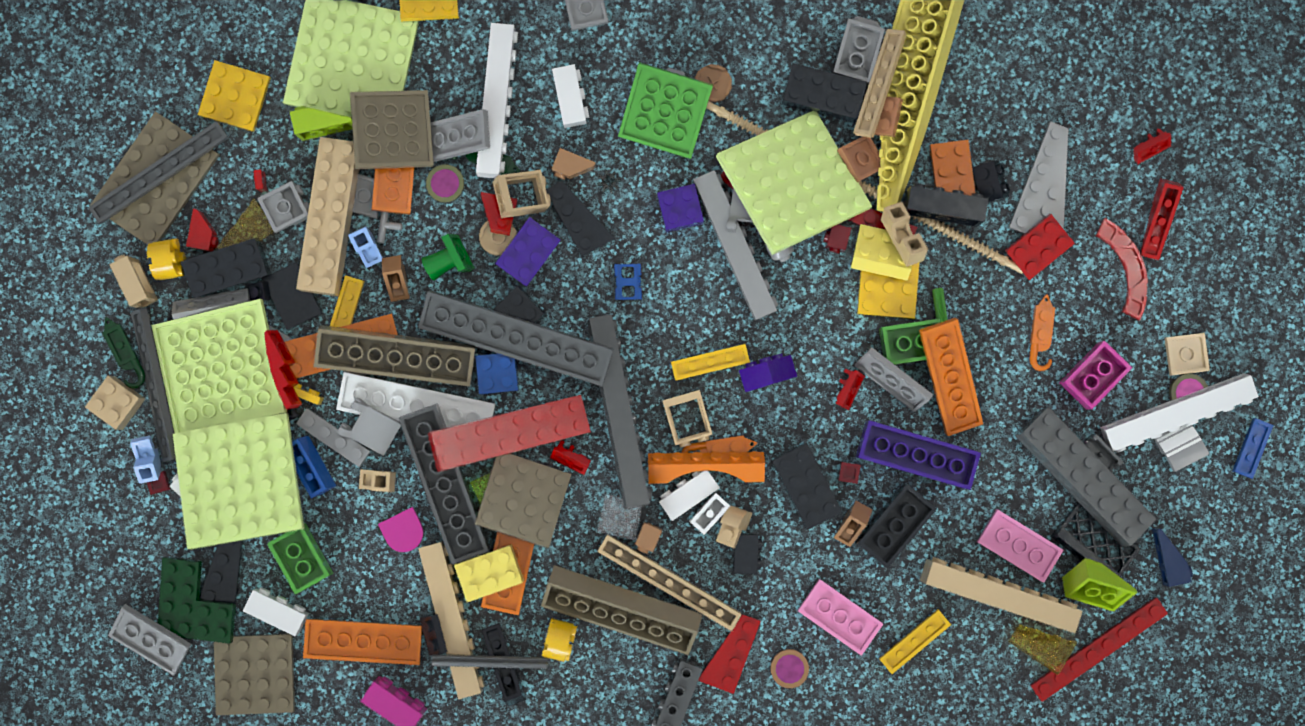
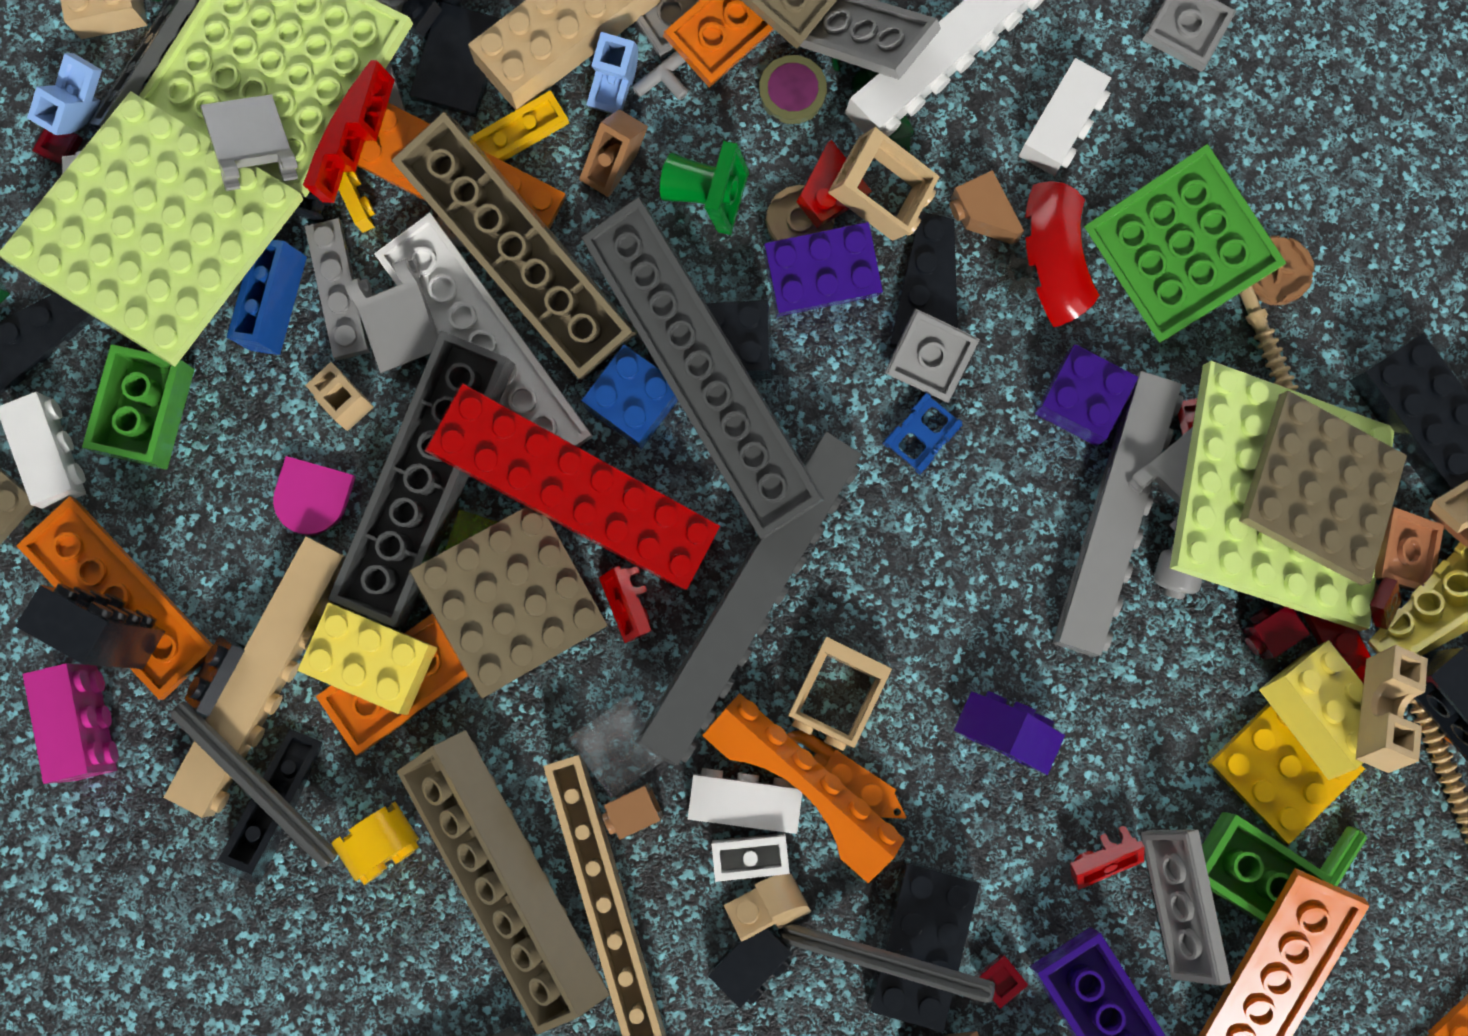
camera: 50 degrees right, 5 degrees down
yellow plate [671,344,750,381] -> none
none -> black brick [15,583,165,669]
none -> light grey flag [201,94,298,191]
none -> dark grey axle [782,923,995,1003]
none -> light grey tile [884,308,980,403]
none -> red brick [1025,181,1100,327]
none -> dark tan plate [1239,391,1407,585]
none -> dark red tile [1370,577,1401,630]

